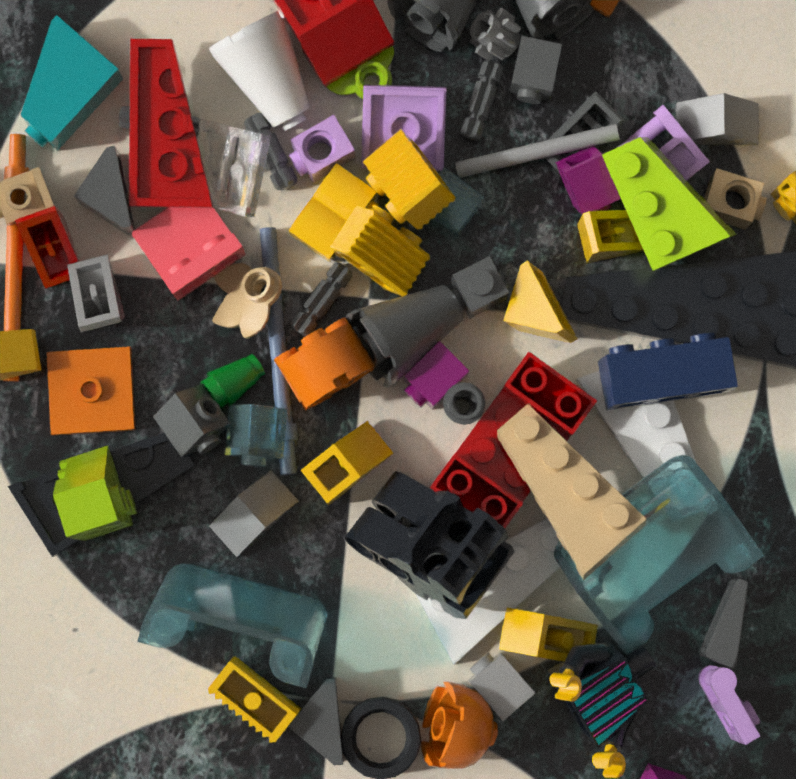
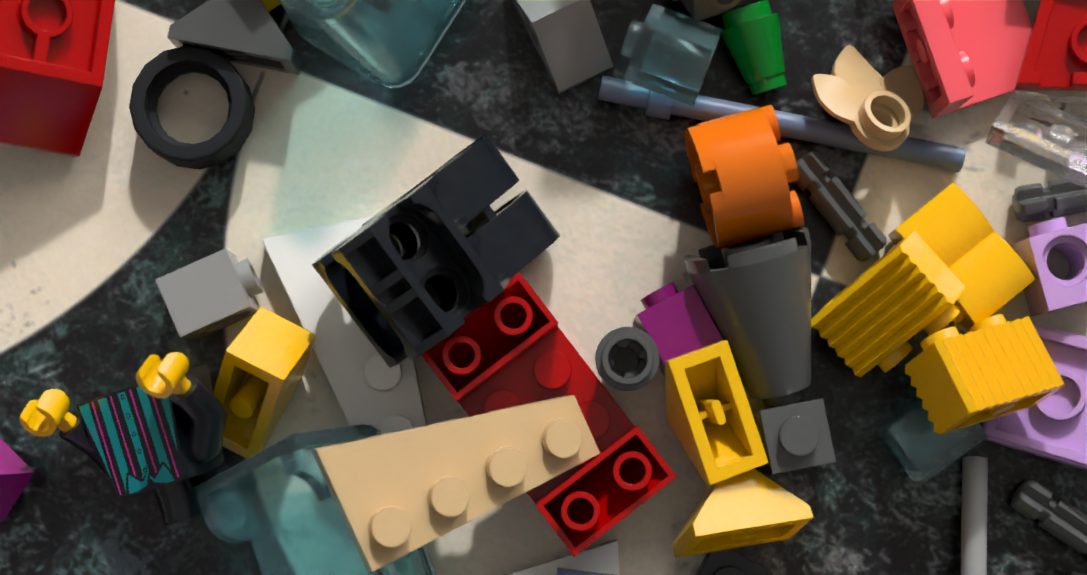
camera: 110 degrees right, 0 degrees up
yellow slope [301,421,394,506] -> none
orange cylinder [421,681,498,769] -> none
none -> yellow slope [665,340,769,485]

